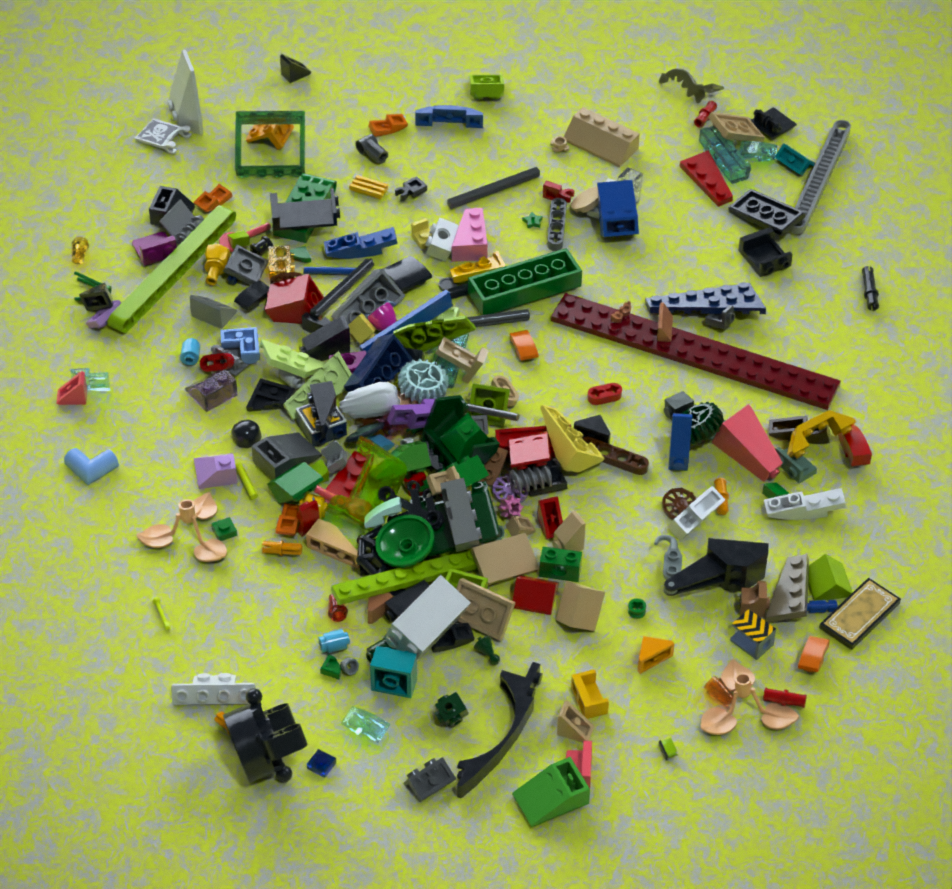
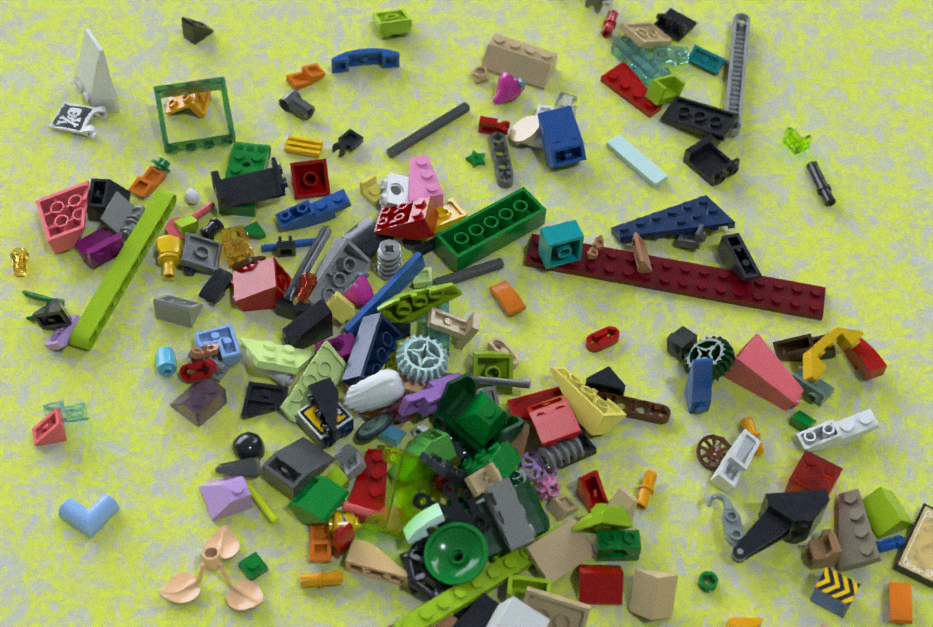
camera: 15 degrees left, 5 degrees up
none -> coral wedge [35,181,89,254]
none -> green plate [152,157,170,173]
none -> white hinge [184,188,200,204]
none -> nougat piece [190,343,219,359]
none -> dark grey slope [215,457,262,476]
none -> black tile [276,235,296,258]
none -> red slope [290,158,331,199]
none -> clear red cone [296,272,318,302]
none -> red slope [374,197,439,240]
none -> light grey piece [377,239,401,280]
none -> black plate [418,452,470,489]
none -> dark pink hat [493,72,526,104]
none -> teal brick [538,220,584,269]
none -> lime slope [572,503,633,535]
none -> light aqua tile [606,134,668,188]
none -> light orange axle [636,470,657,510]
none -> lime panel [645,74,685,106]
none -> black slope [717,233,762,281]
none -> clear neon green bracket [783,127,812,154]
none -> clear red brick [784,450,843,497]

